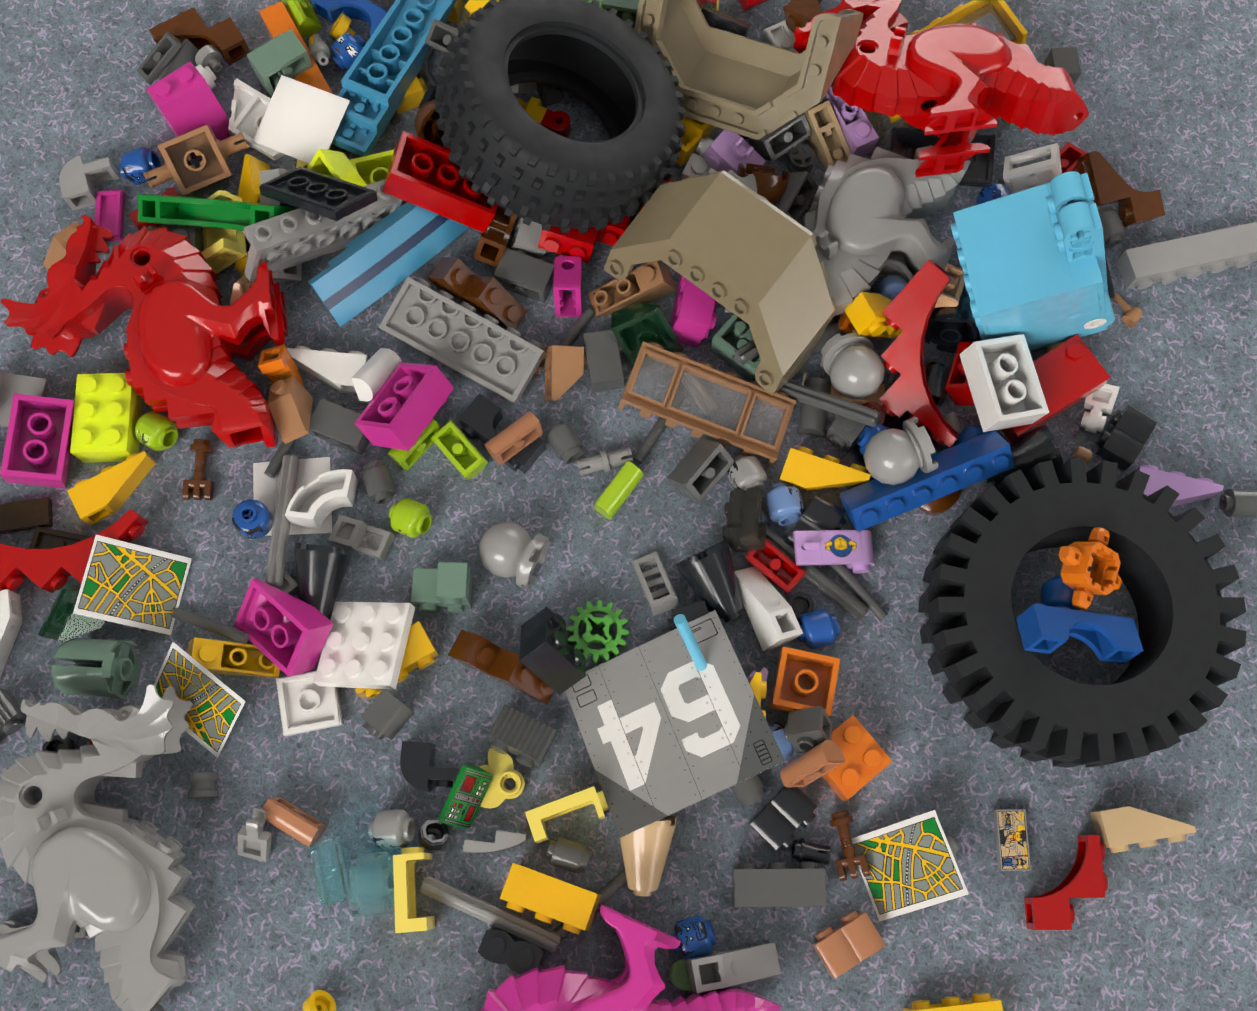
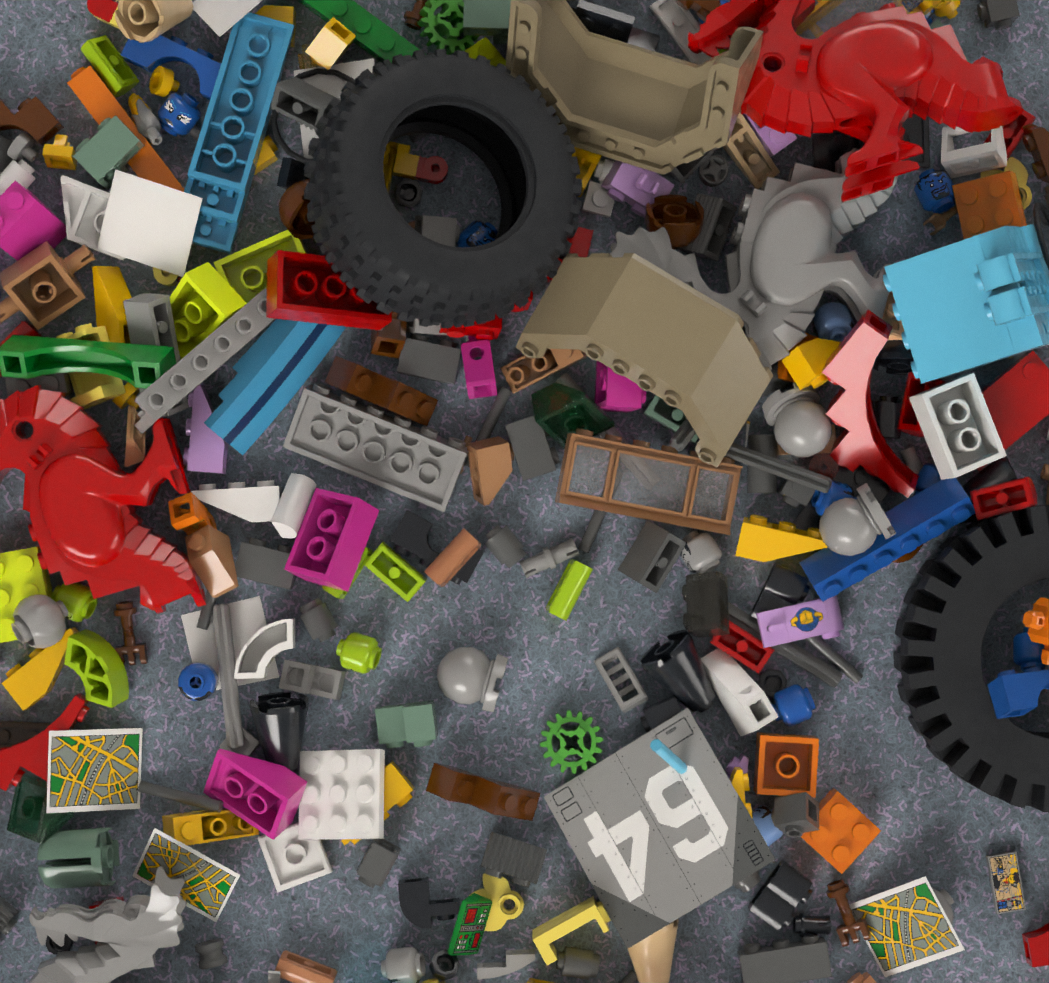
camera: 10 degrees left, 15 degrees up
black plate [259,167,378,221] -> none
black brick [519,607,586,695] -> none
medium blue head [765,482,804,526] -> none
nougat brick [780,740,846,788] -> none
none -> light grey plant [11,594,68,648]
none -> yellow tile [42,134,77,170]
none -> lime brick [64,629,129,708]
none -> lavender slope [183,384,228,474]
none -> red brick [970,476,1037,520]

